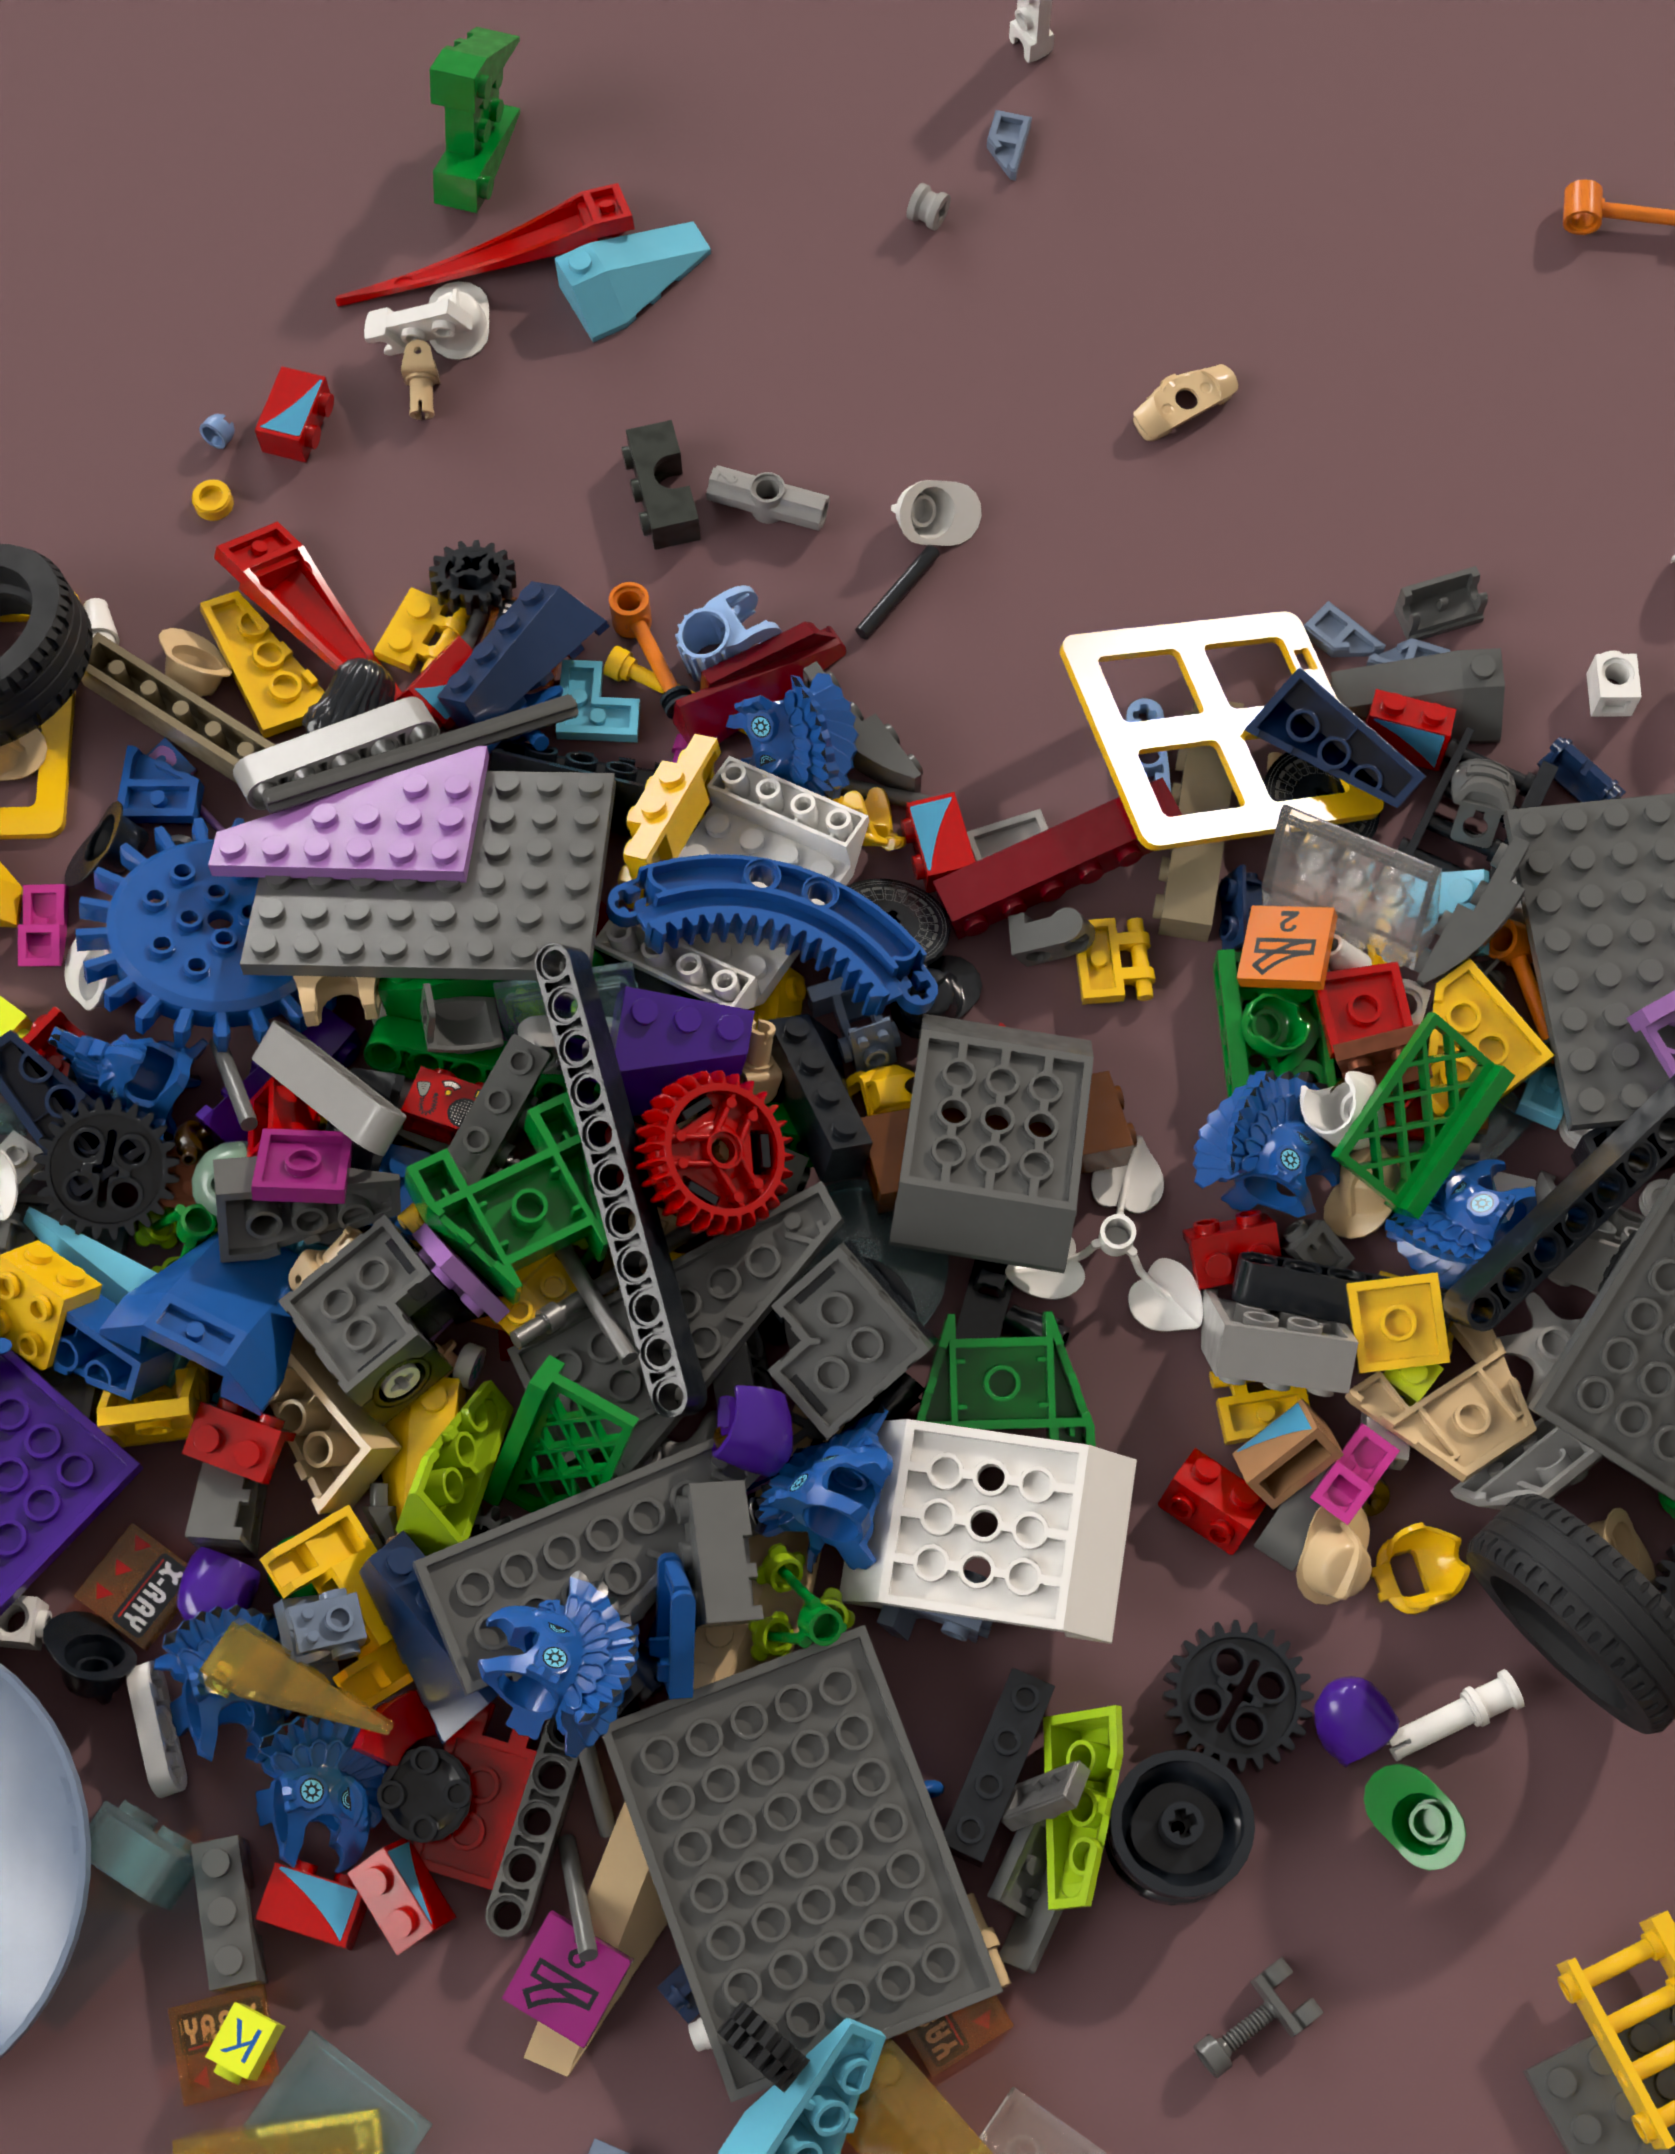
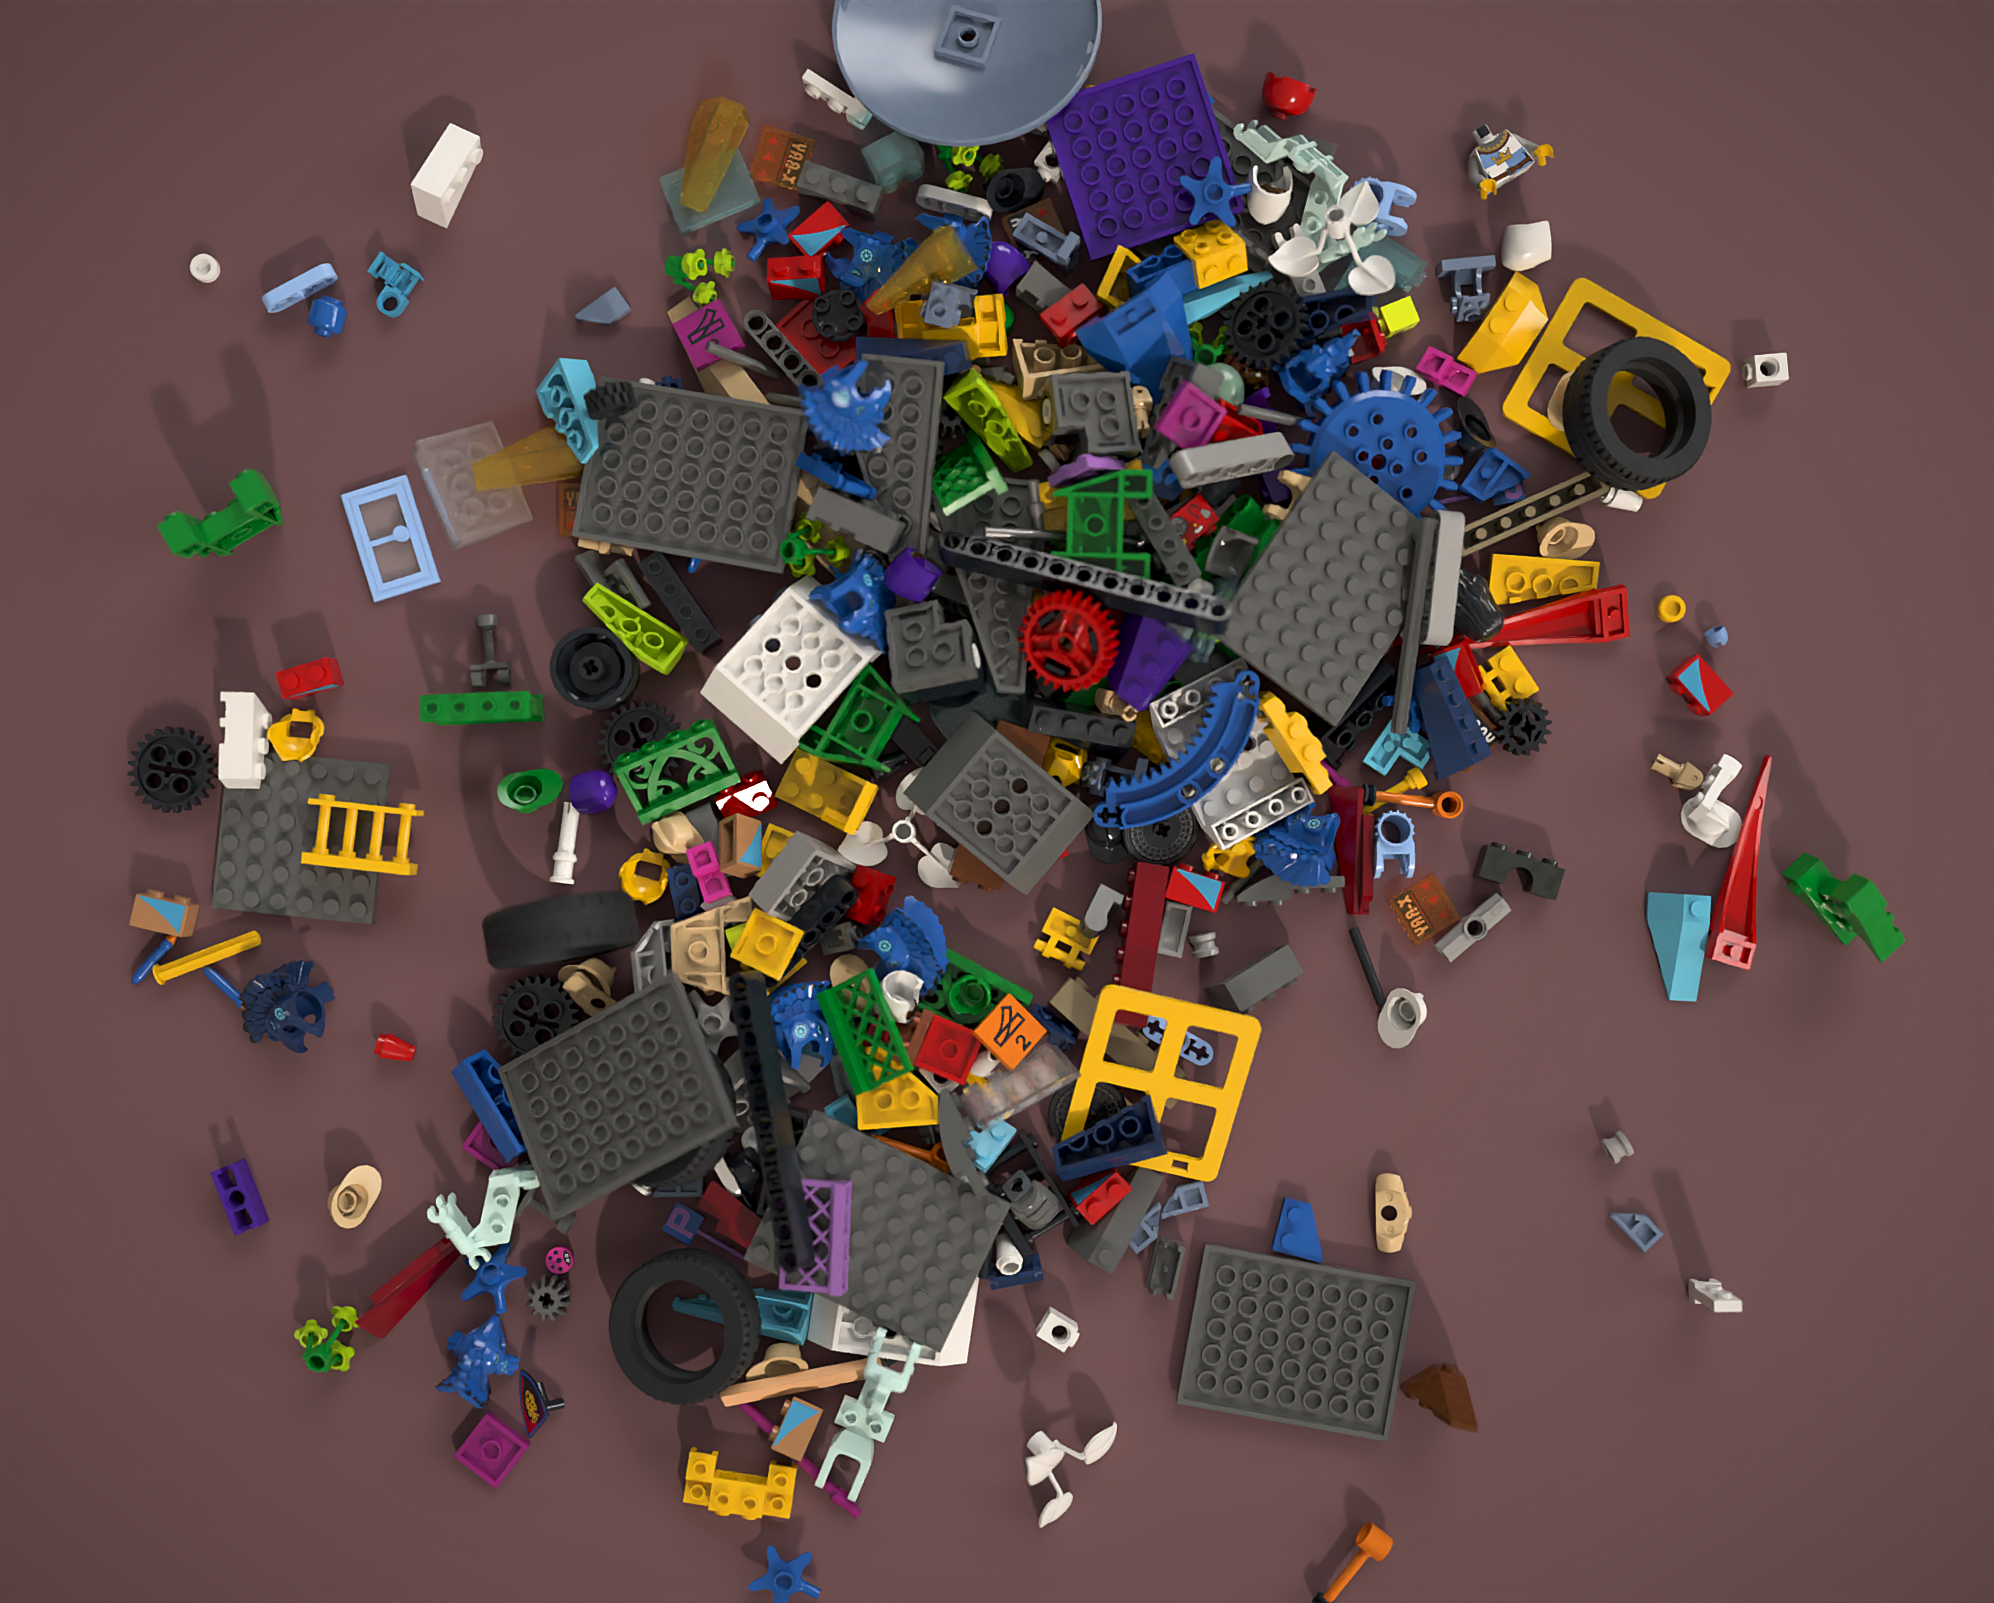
camera: 125 degrees right, 20 degrees up
neon yellow brick [205,2002,286,2085] -> none
wing [208,746,489,883] -> none
flat silver plate [1001,1760,1091,1832] -> none
none -> green fence [419,691,544,726]
none -> tan piece [563,971,617,1016]
none -> green fence [614,718,741,825]
none -> lime plant [665,248,735,309]
none -> dark blue hinge [666,862,703,921]
none -> blue animal [736,198,800,262]
none -> yellow bracket [774,748,879,835]
none -> white plate [802,69,873,130]
none -> lime plant [936,144,1003,193]
none -> white cone [996,1233,1023,1275]
none -> sand blue bracket [1012,212,1082,277]
none -> dark grey plate [1176,1242,1416,1442]
none -> light grey wheel [1189,932,1219,958]
none -> dark grey wedge [1204,944,1304,1015]
none -> blue wing [1271,1196,1323,1263]
none -> clear orange tile [1386,873,1461,946]
none -> reddish brown wedge [1400,1363,1478,1433]

